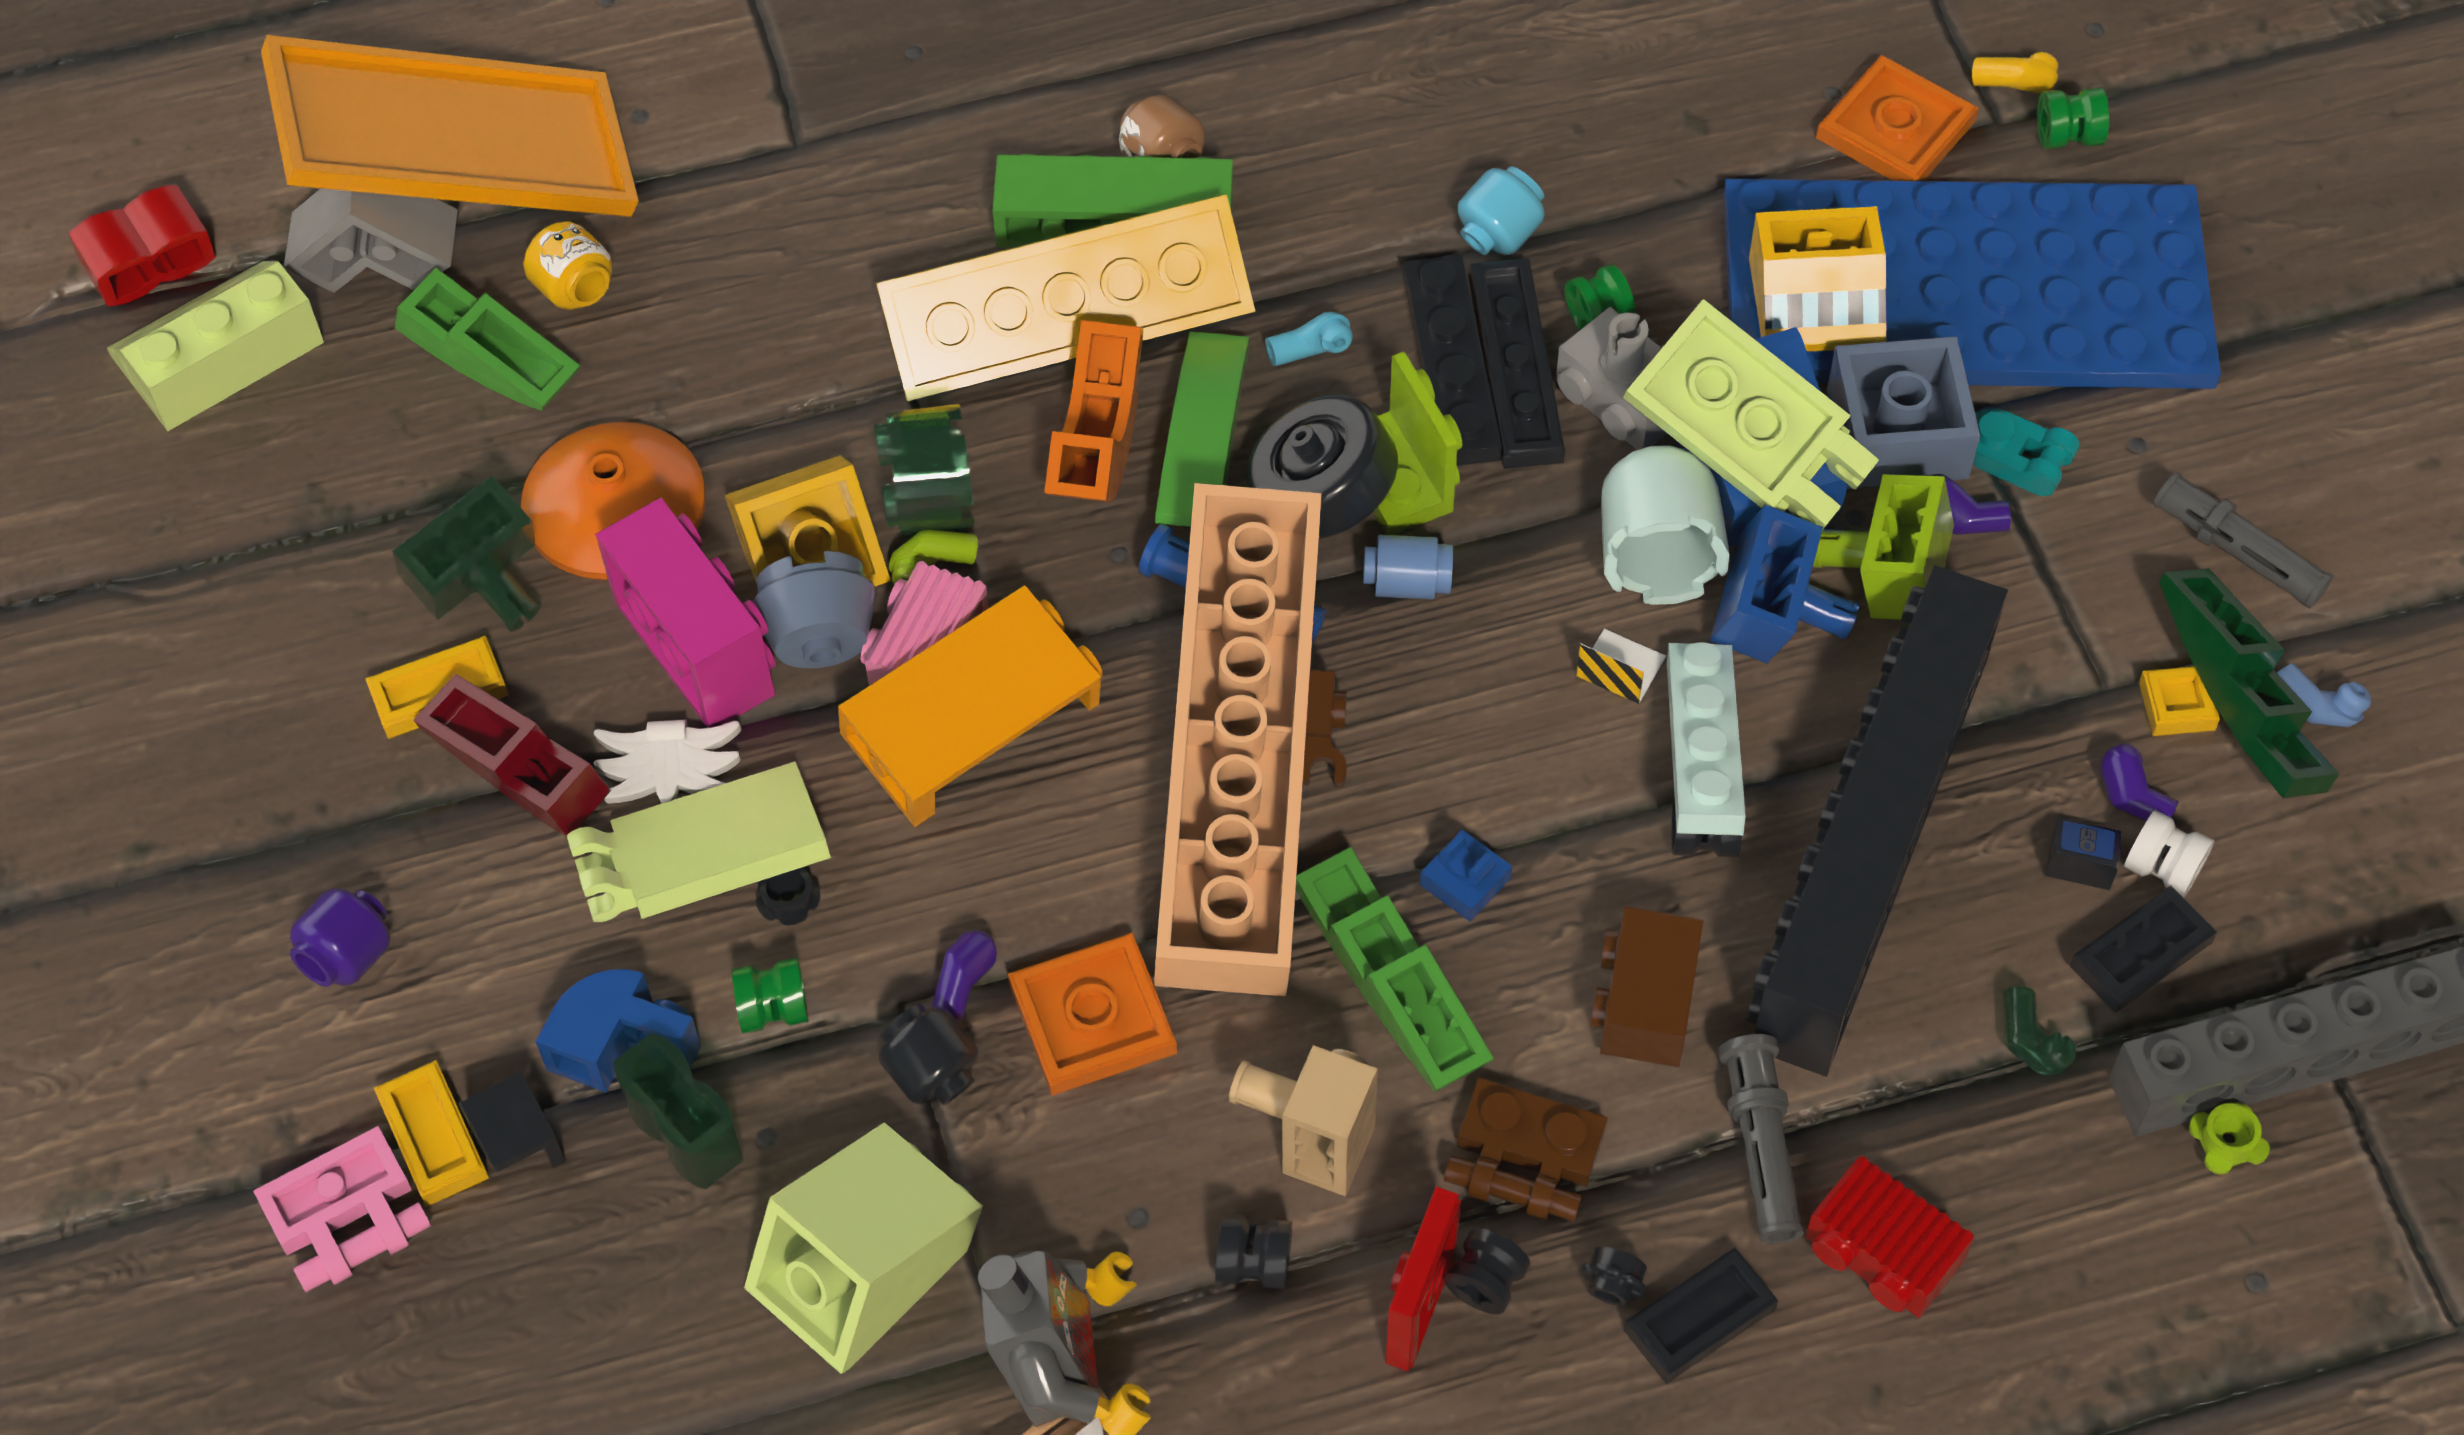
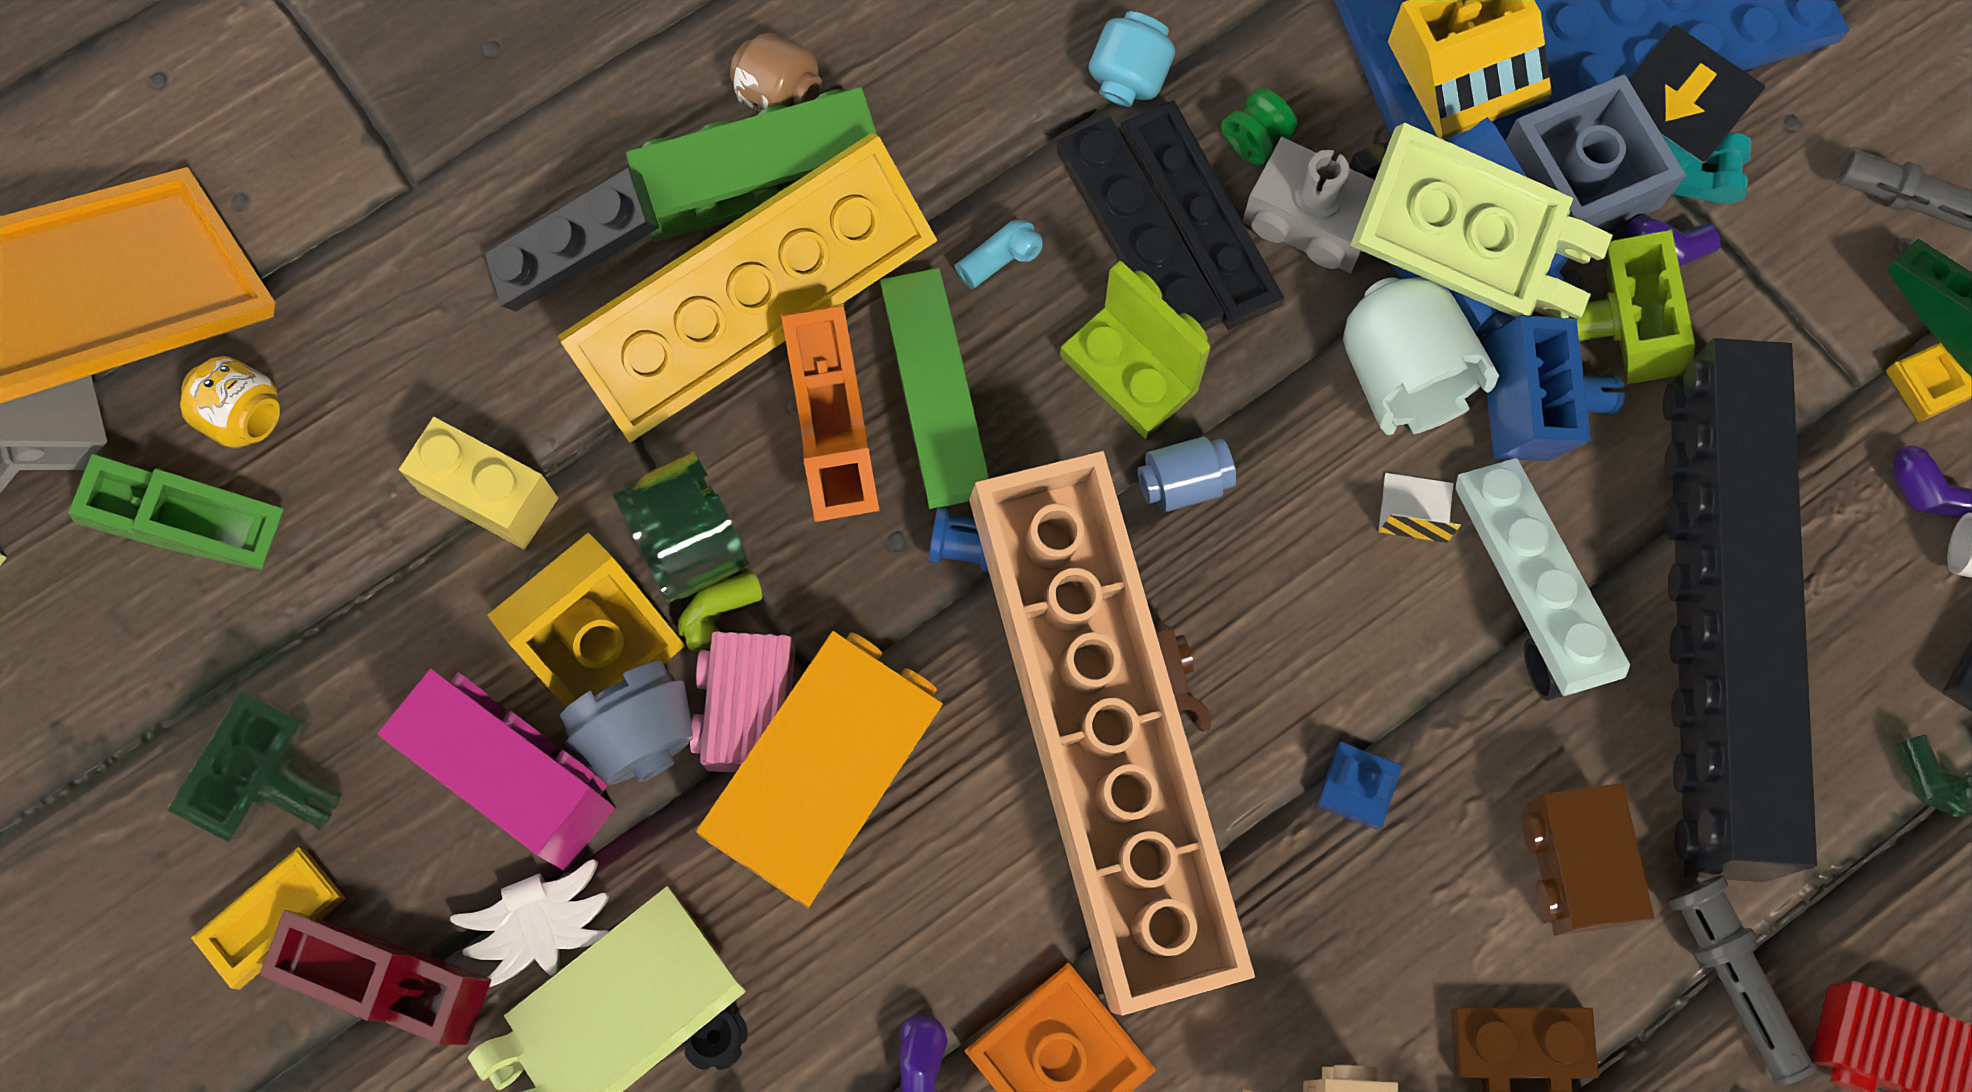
camera: 20 degrees left, 15 degrees up
orange dish [521,422,706,580] -> none
black wheel [1246,395,1398,539] -> none
bright green slope [1295,847,1494,1093] -> none
black slope [2045,816,2121,890] -> none
none -> light yellow brick [398,417,558,550]
none -> black plate [485,167,660,312]
none -> black sticker [1628,25,1765,163]

